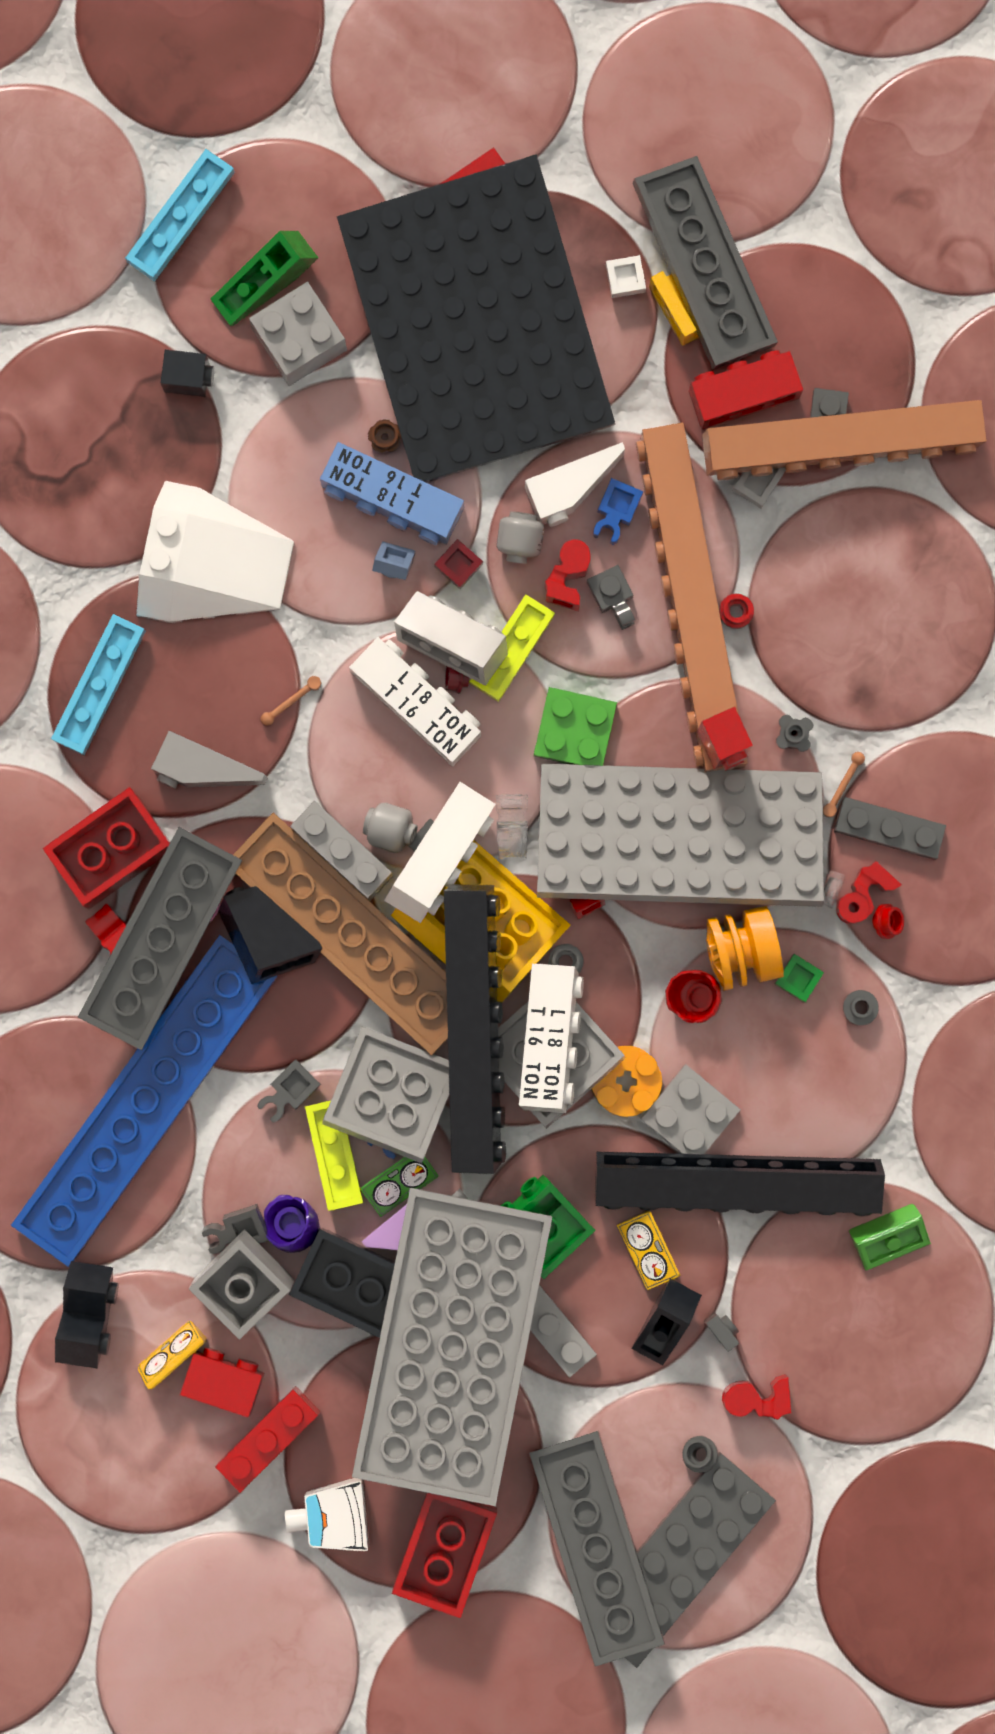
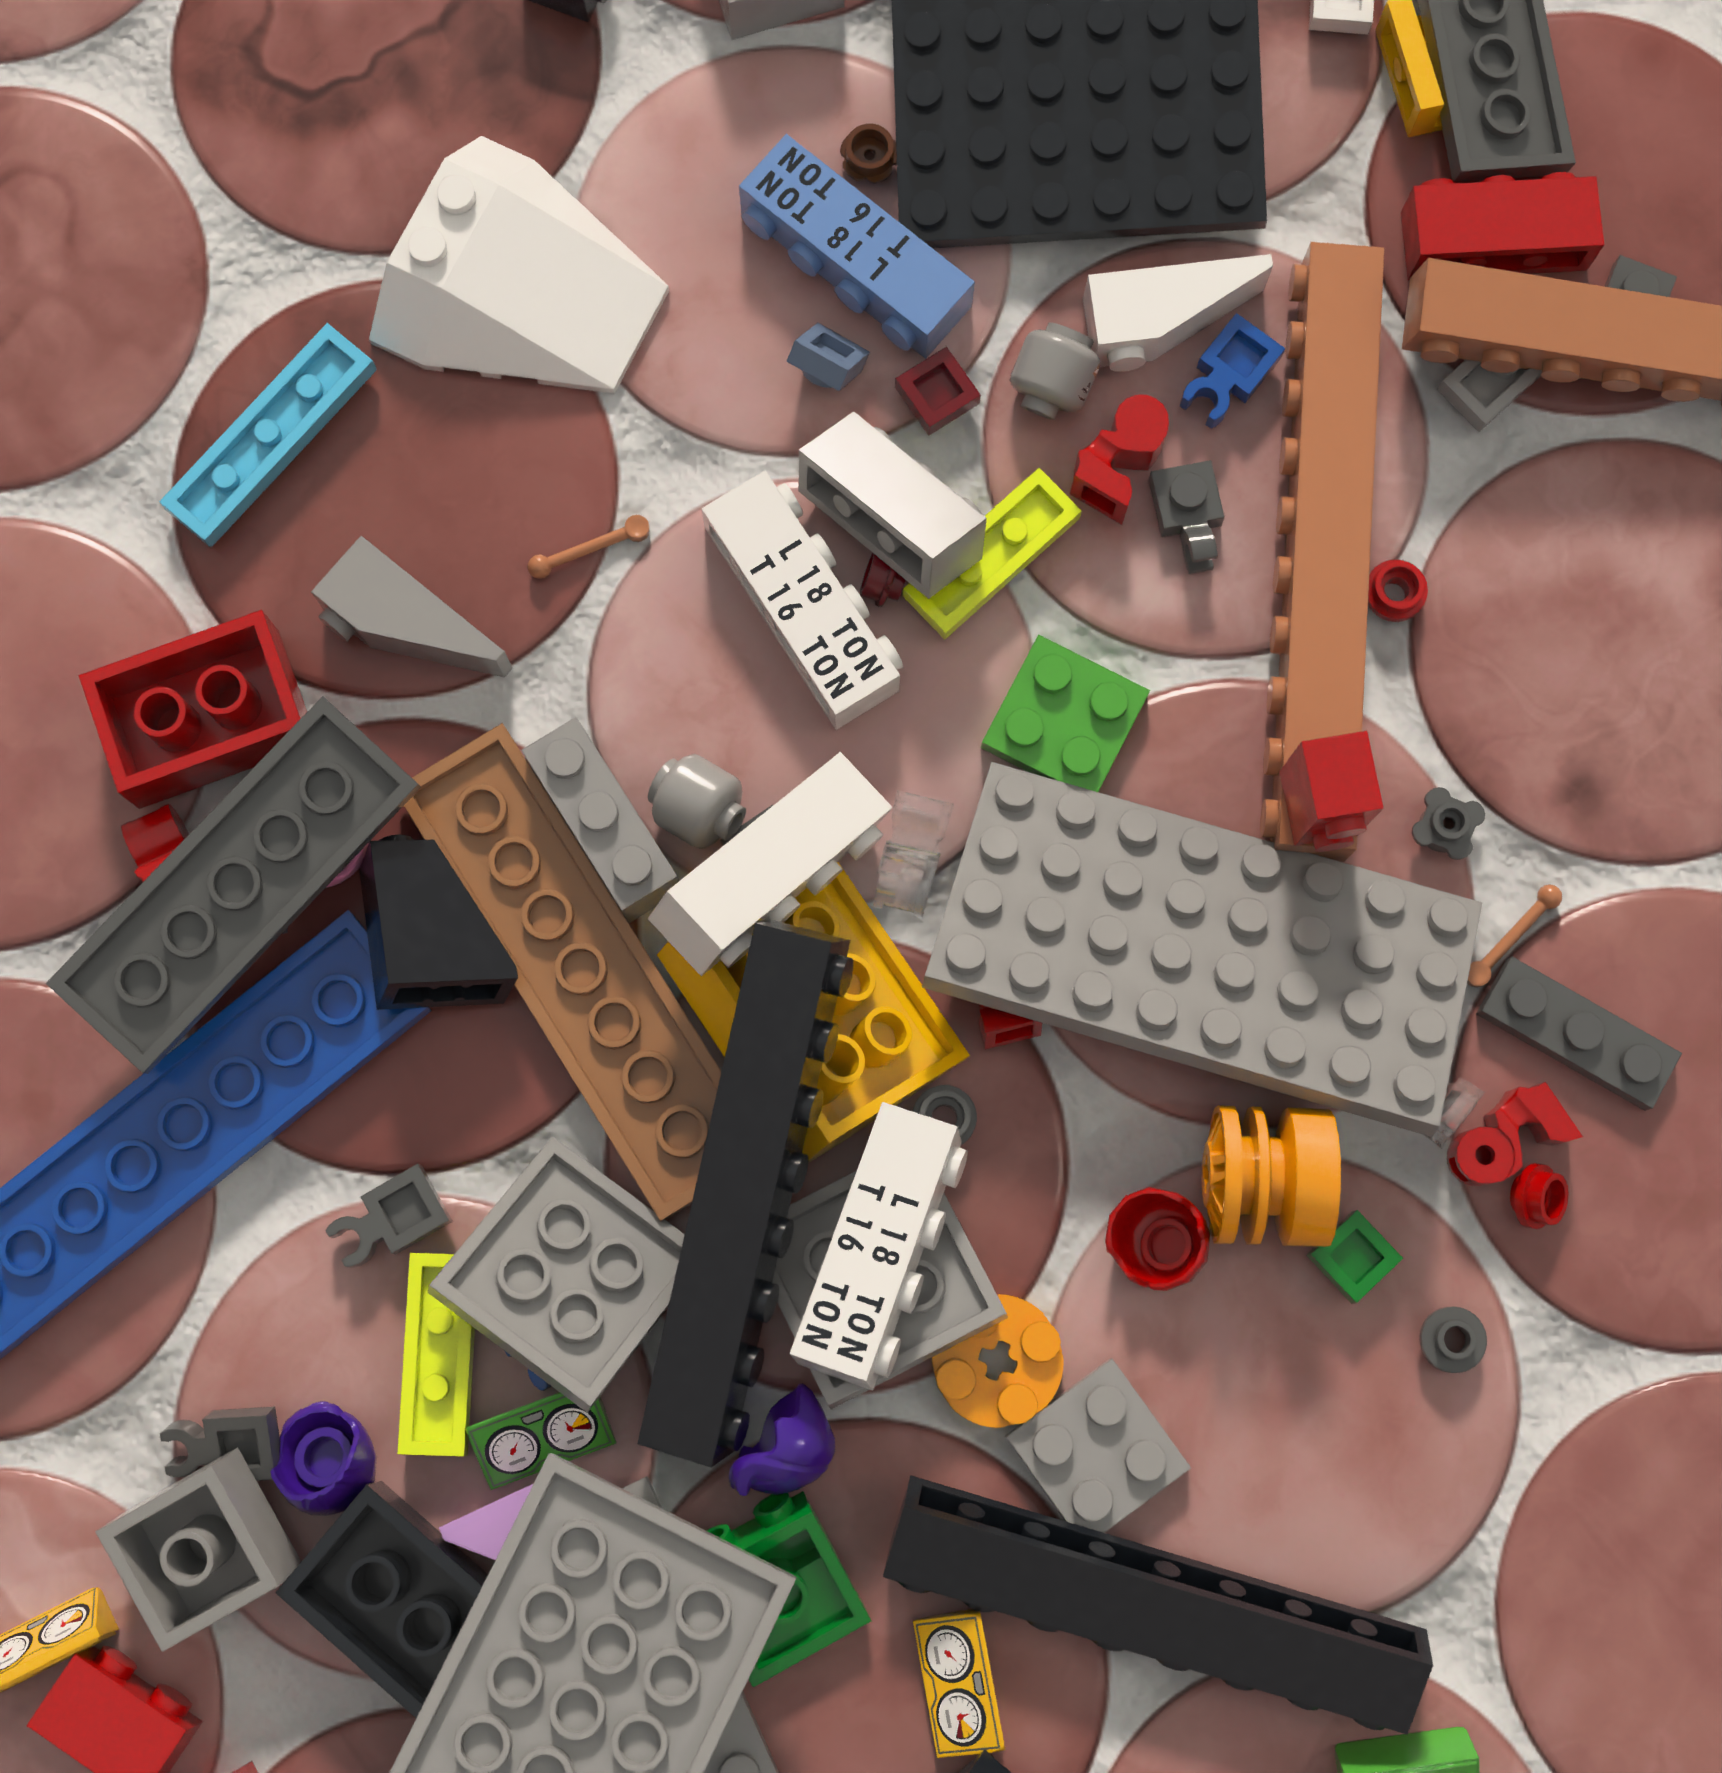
camera: 15 degrees right, 5 degrees down
none -> dark purple hair [729,1383,835,1496]

